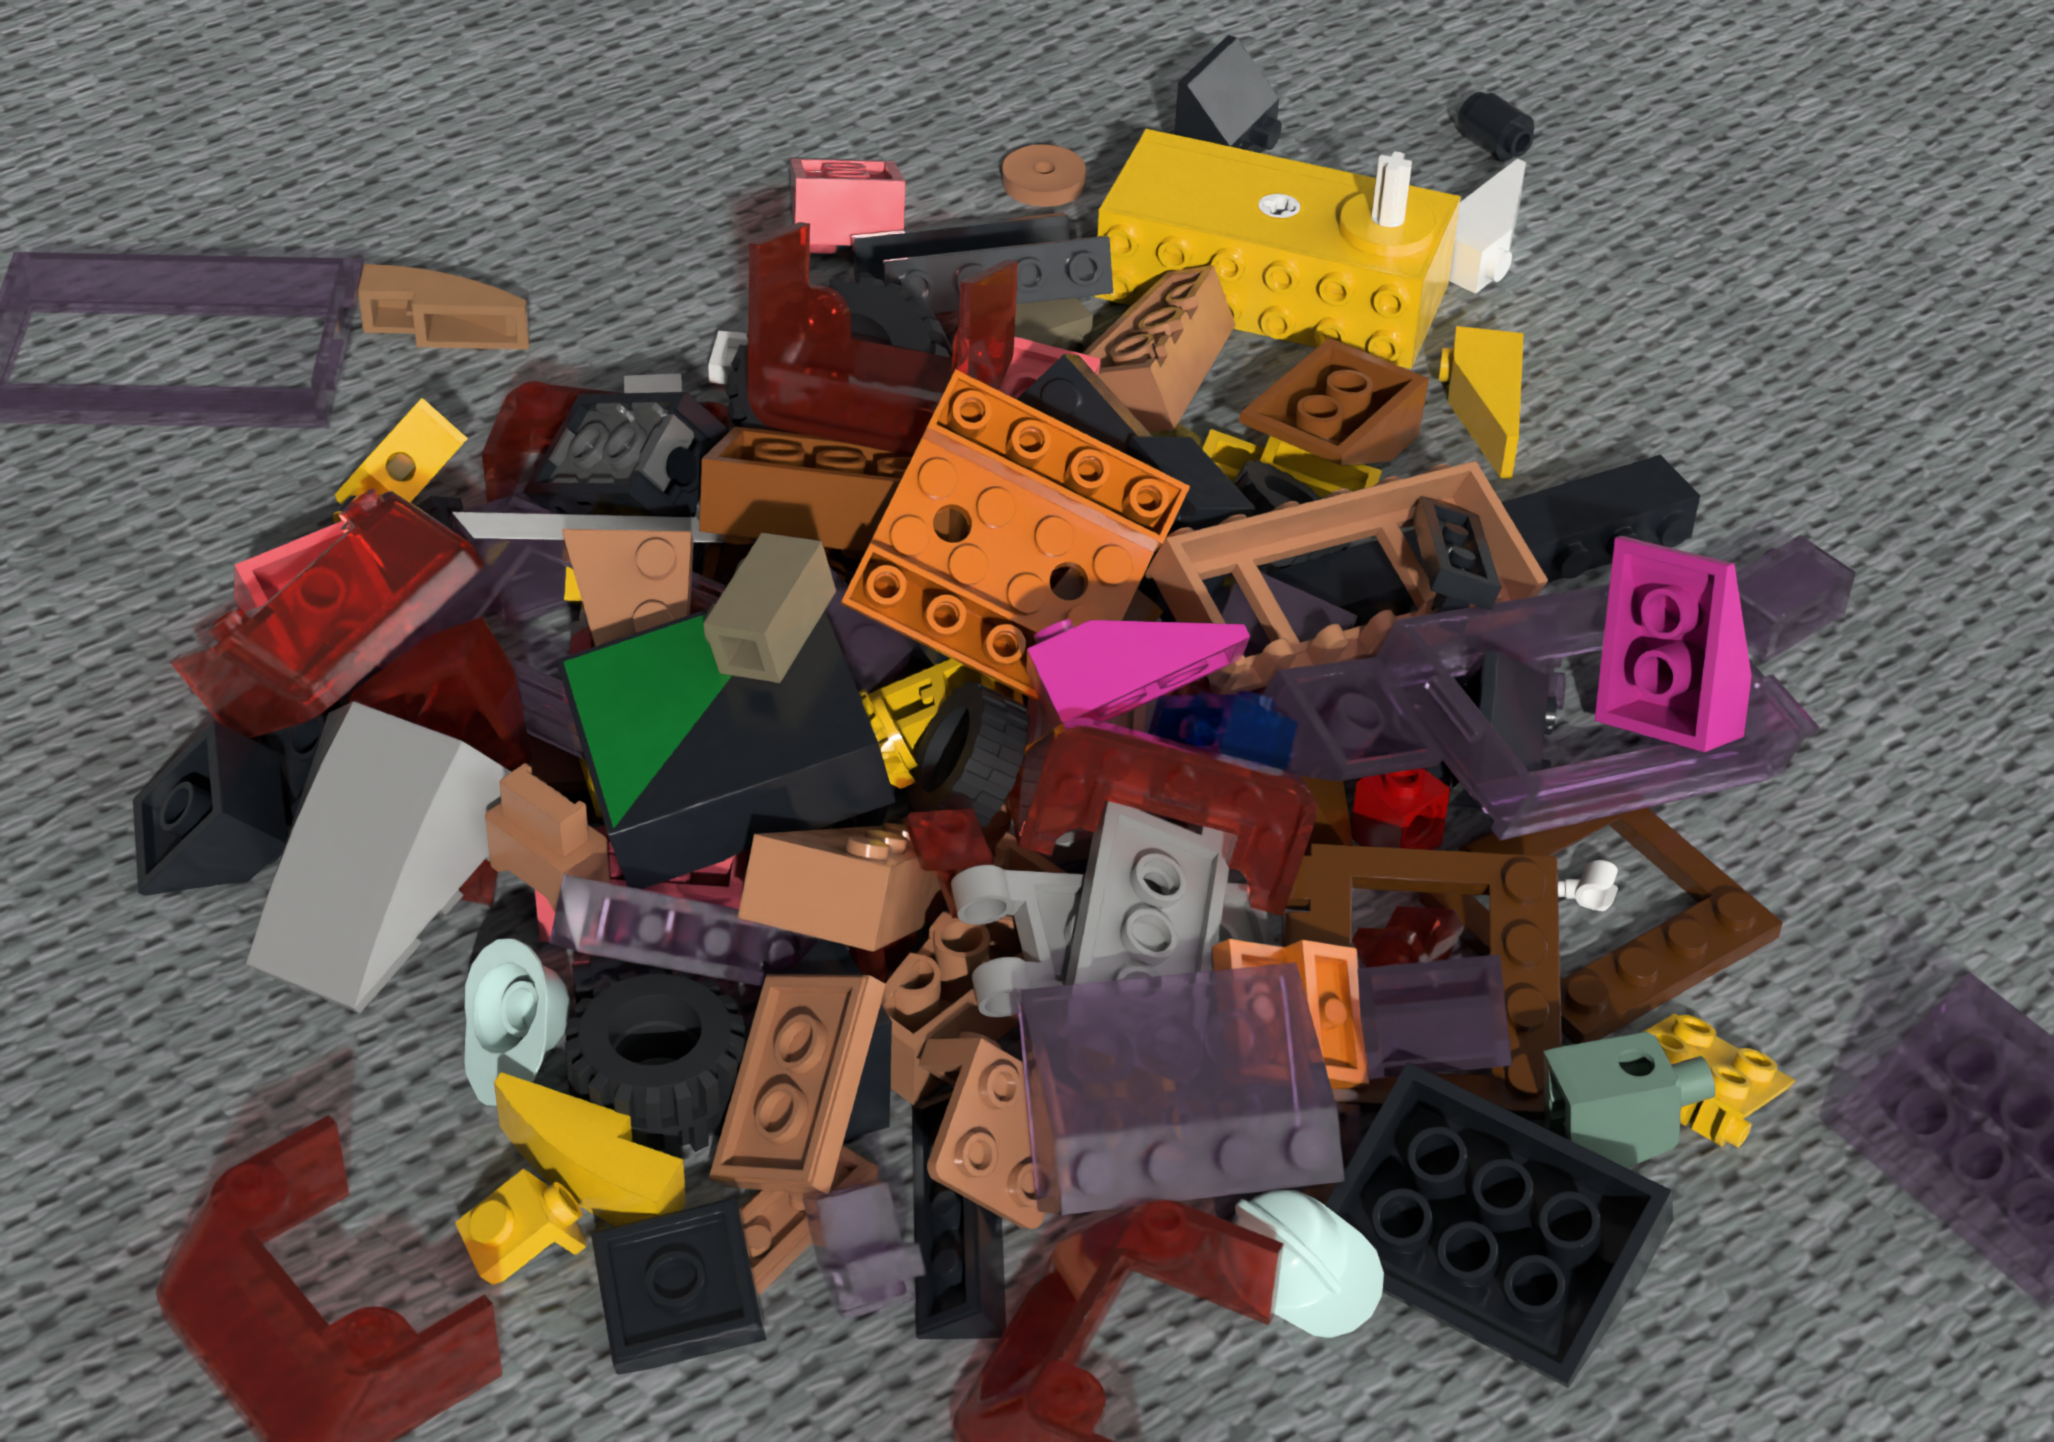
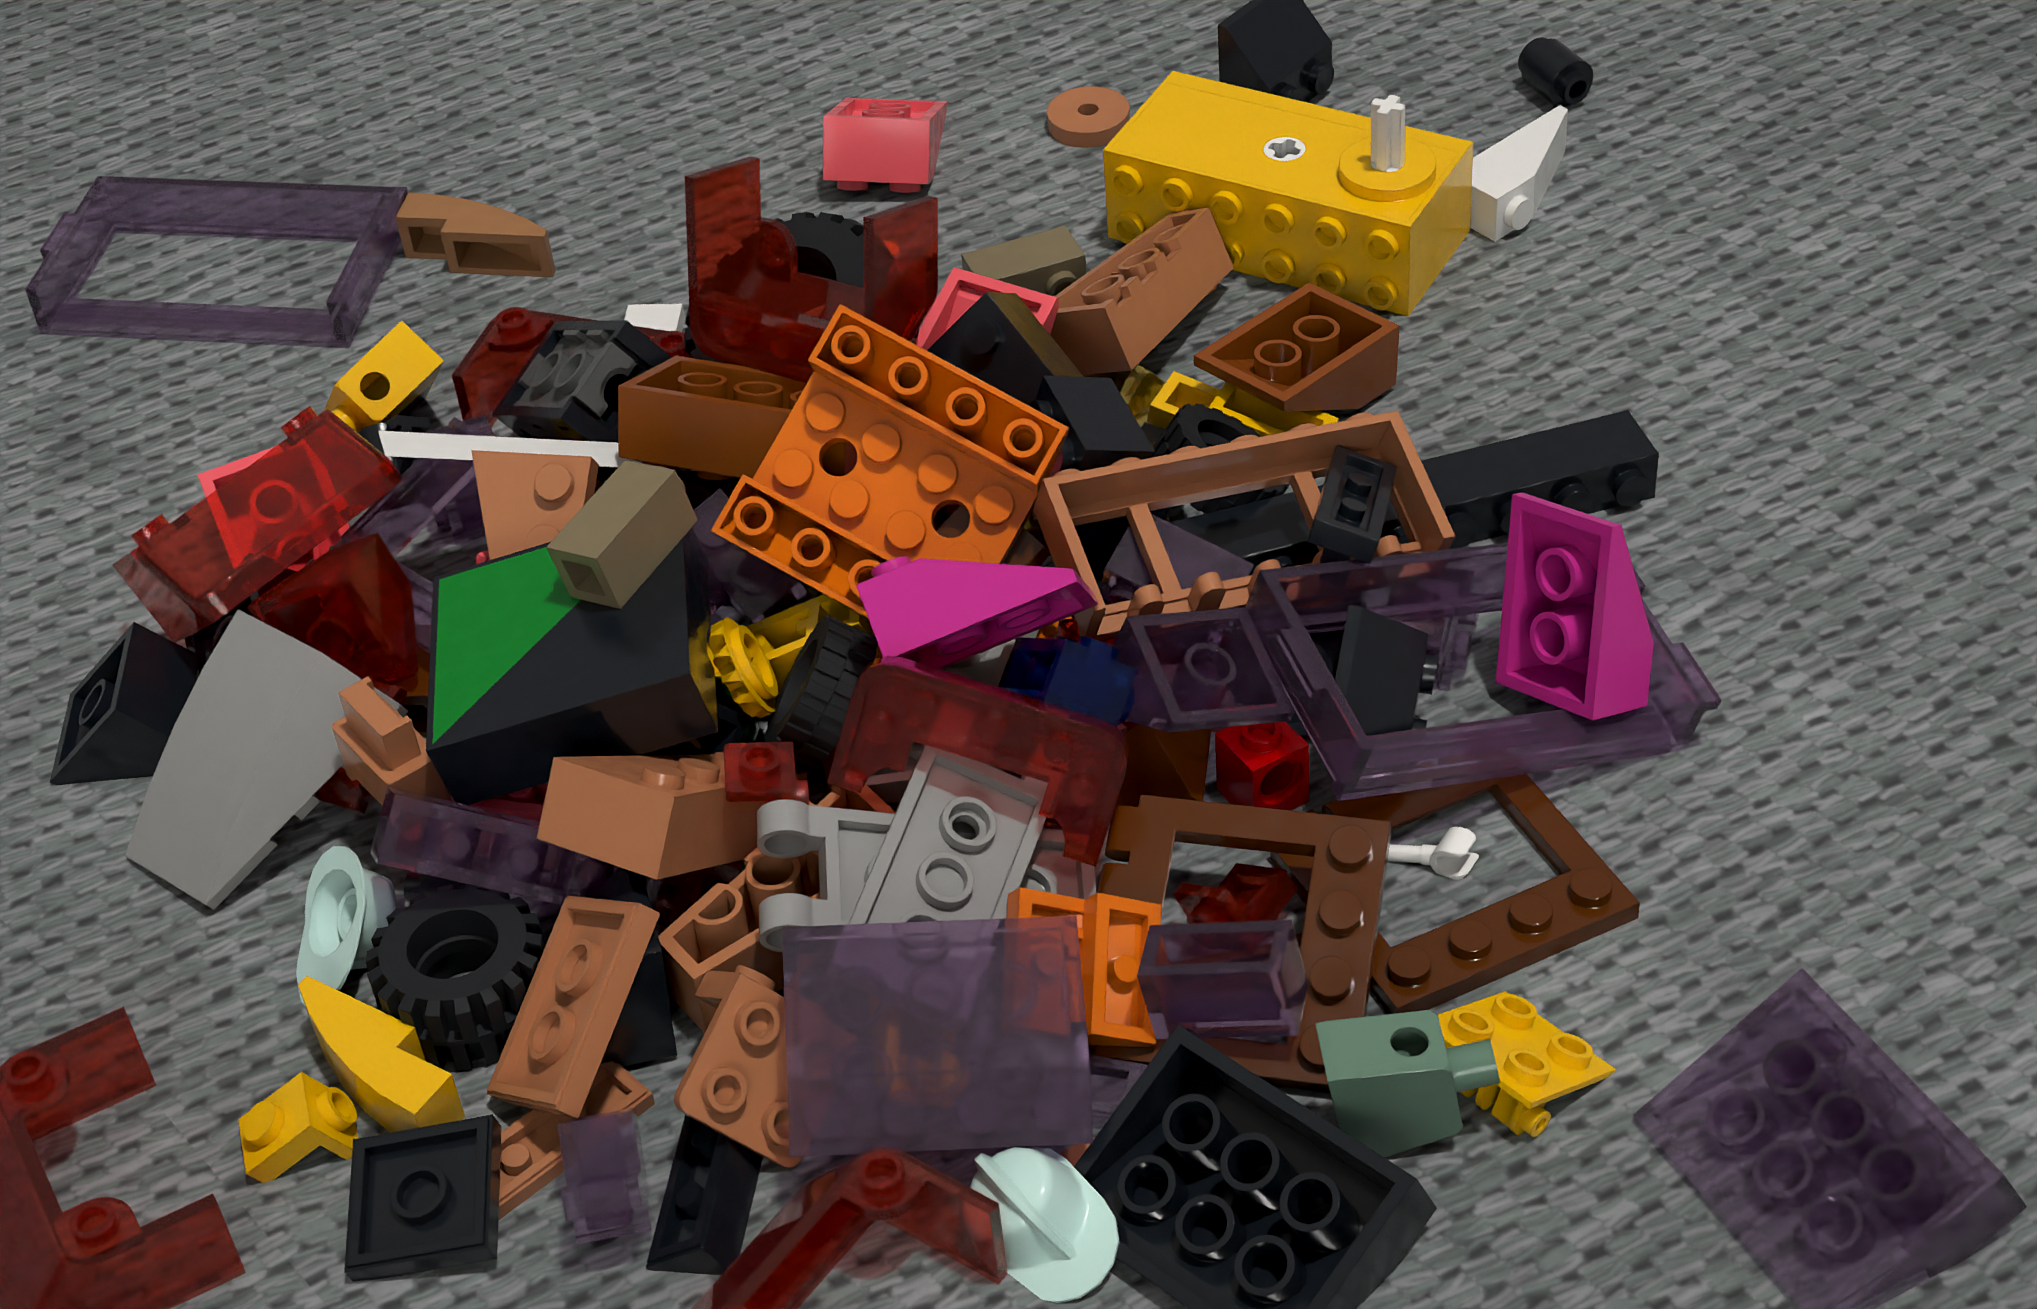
camera: 15 degrees right, 0 degrees up
black panel [851,213,1113,314] -> none
yellow slope [1438,326,1524,479] -> none
clear purple piece [1736,535,1856,664] -> none

